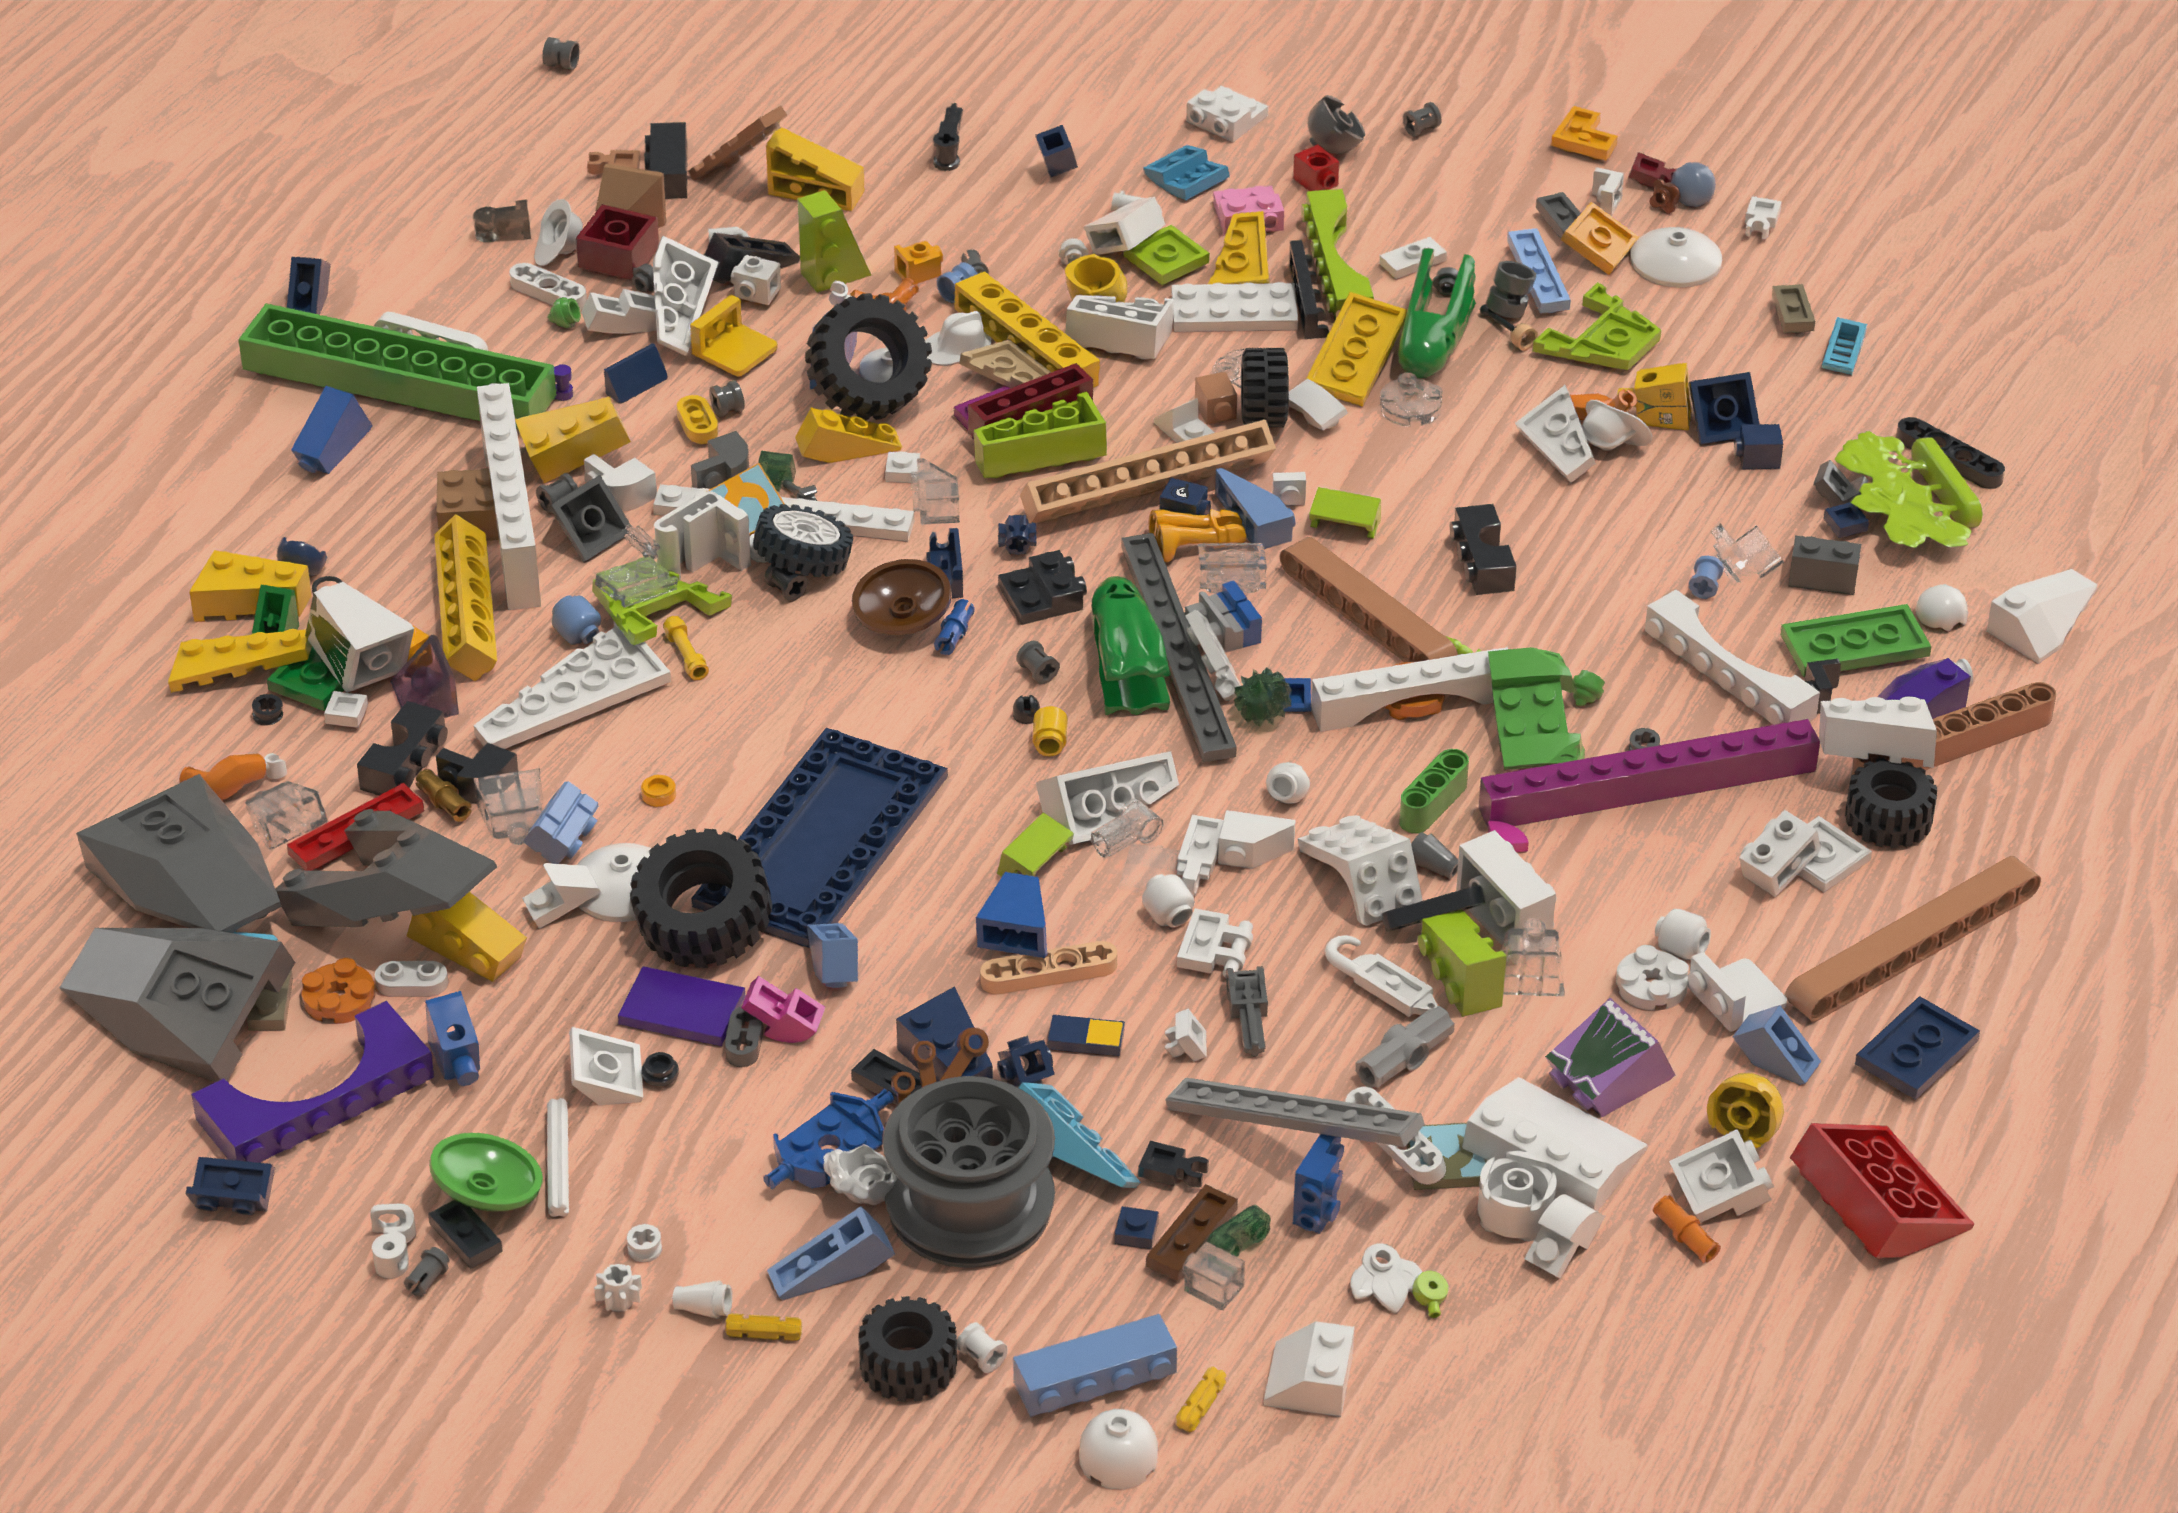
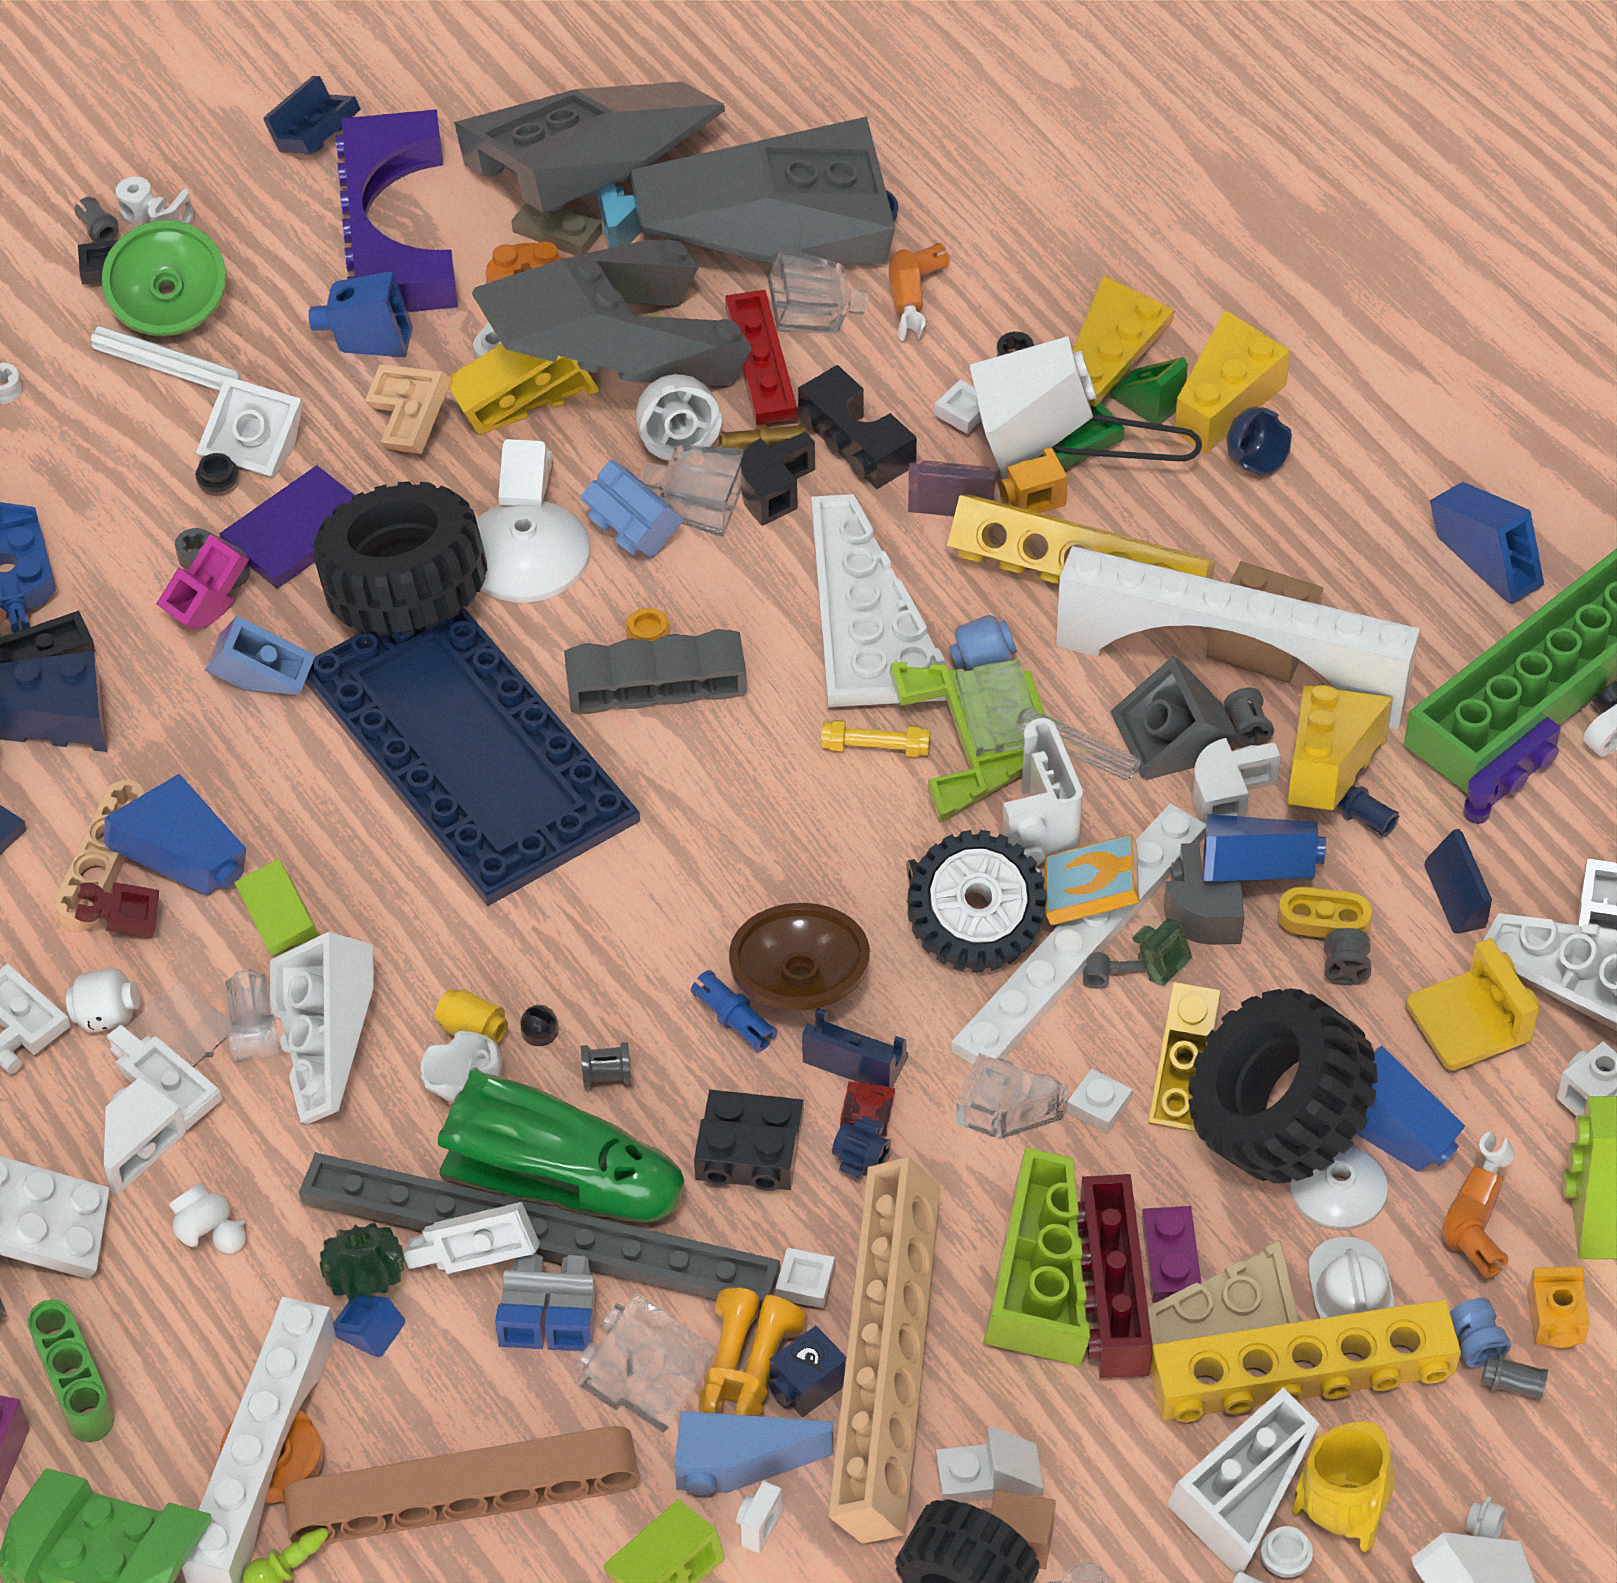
camera: 120 degrees right, 10 degrees up
none -> dark red plate [74,882,159,938]
none -> light nougat plate [365,364,452,454]
none -> white hair [420,1031,503,1102]
none -> dark grey brick [564,629,747,714]
none -> white cylinder [635,374,722,462]
none -> white plate [775,1247,835,1309]
none -> clear red tile [840,1081,896,1137]
none -> blue slope [1203,814,1326,881]

